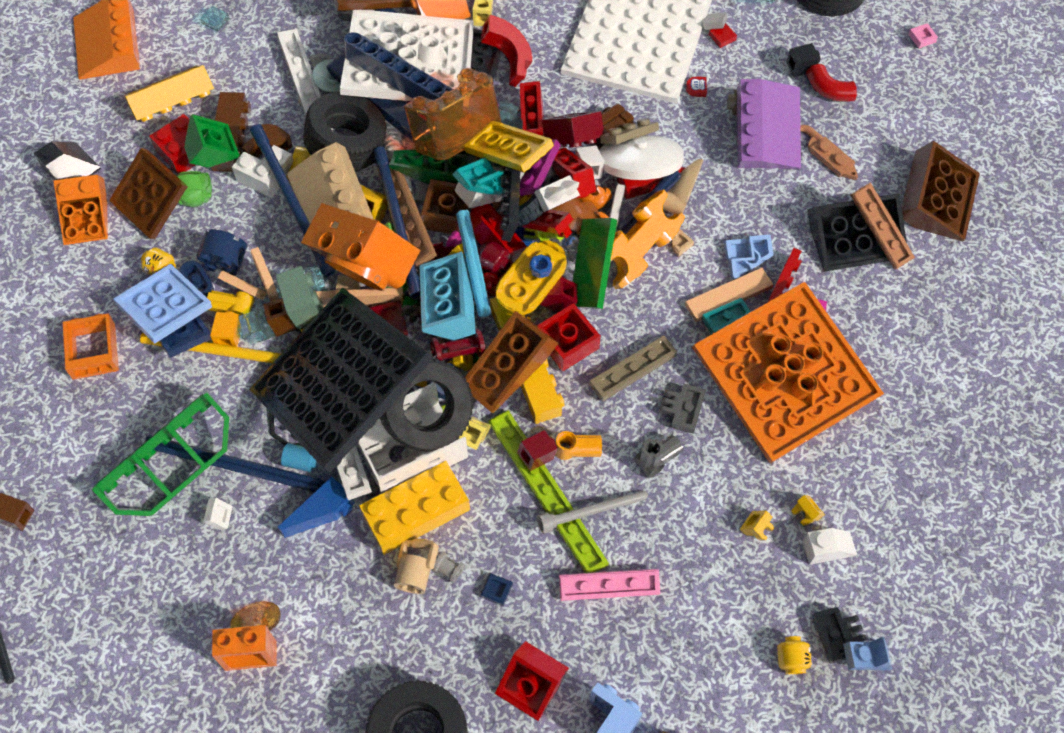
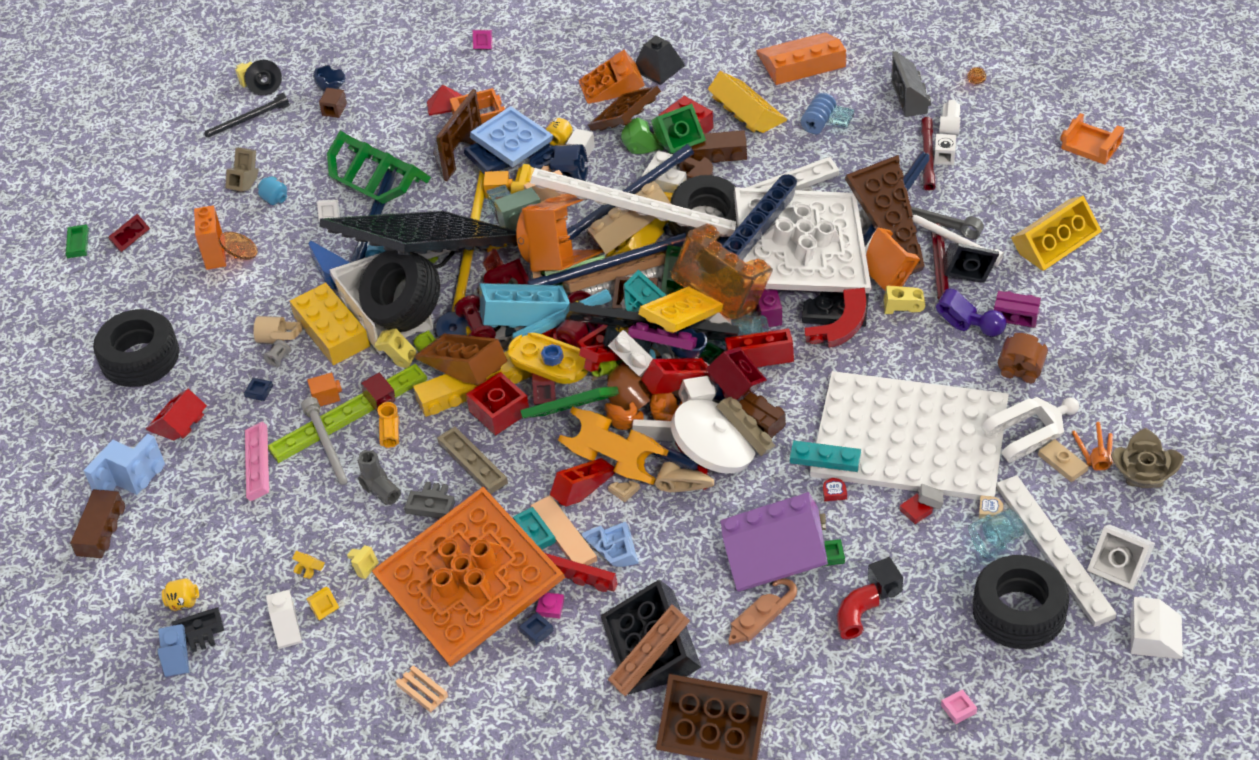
camera: 90 degrees right, 15 degrees down
none -> dark tan brick [225,147,259,192]
none -> dark azure head [258,176,287,205]
none -> orange brick [307,372,342,407]
none -> light yellow tile [347,545,379,579]
none -> light nougat tile [396,665,448,713]
none -> red slope [427,84,463,116]
none -> reddish brown slope [433,89,482,182]
none -> dark blue plate [519,612,554,645]
none -> white plate [530,168,736,237]
none -> red slope [550,458,616,507]
none -> white brick [566,129,595,157]
none -> teal plate [790,440,861,472]
none -> medium blue piece [801,93,836,135]

